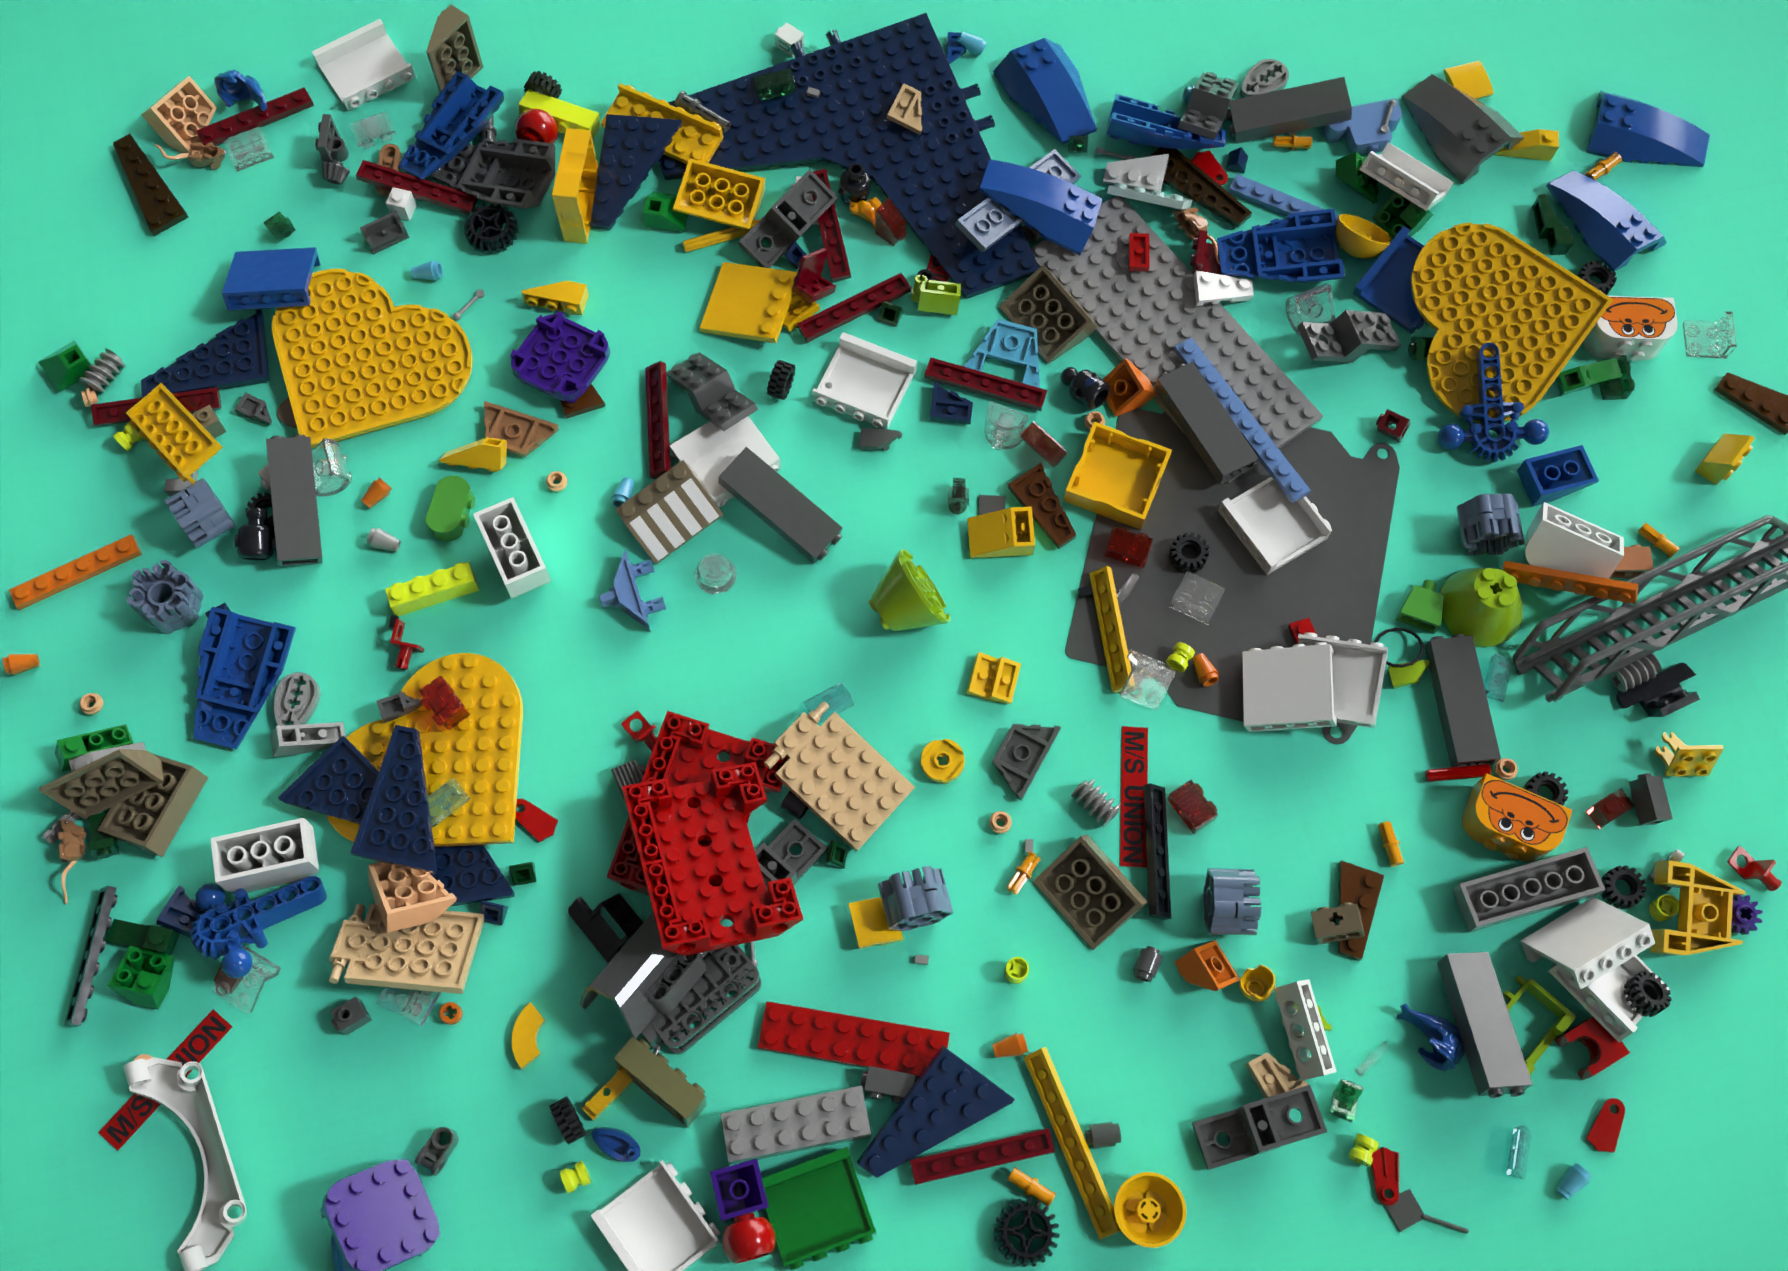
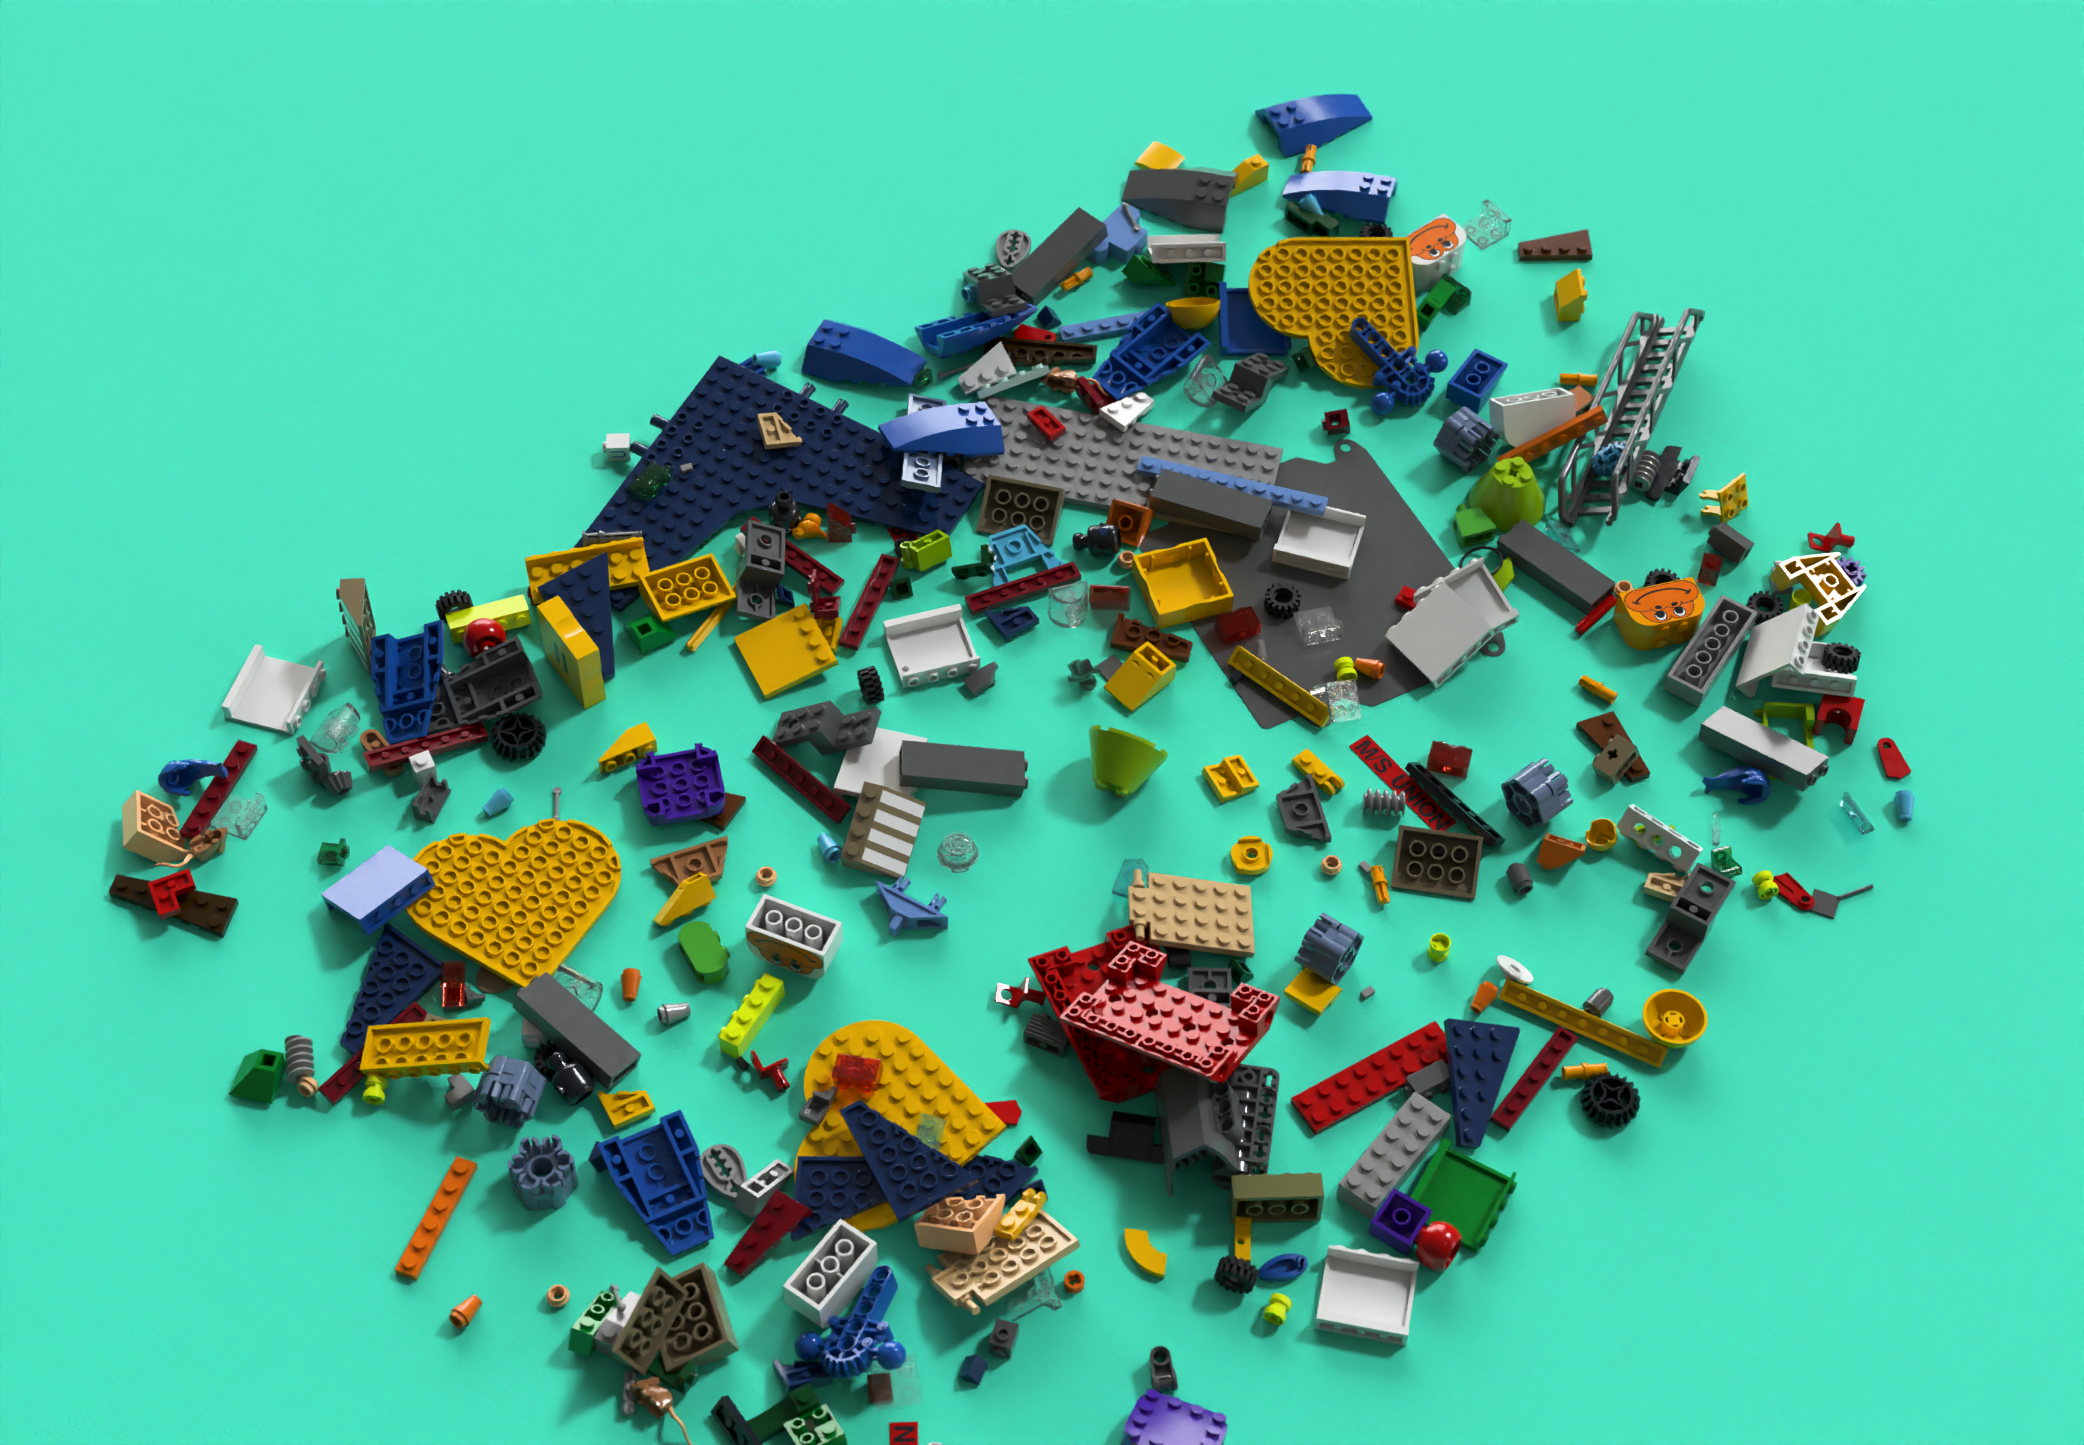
camera: 40 degrees left, 15 degrees down
none -> red plate [148,868,196,920]
none -> clear red slope [440,961,466,1006]
none -> yellow wing [597,1091,656,1130]
none -> light grey hinge [609,1284,626,1312]
none -> dark red wing [724,1189,813,1277]
none -> dark green bracket [951,544,997,580]
none -> dark blue slope [958,1354,988,1385]
none -> yellow hinge [994,1188,1047,1241]
none -> yellow hinge [1292,748,1345,796]
none -> medium azure cone [1299,194,1324,215]
none -> white dish [1496,955,1533,984]
none -> dark azure gear [1590,442,1633,477]

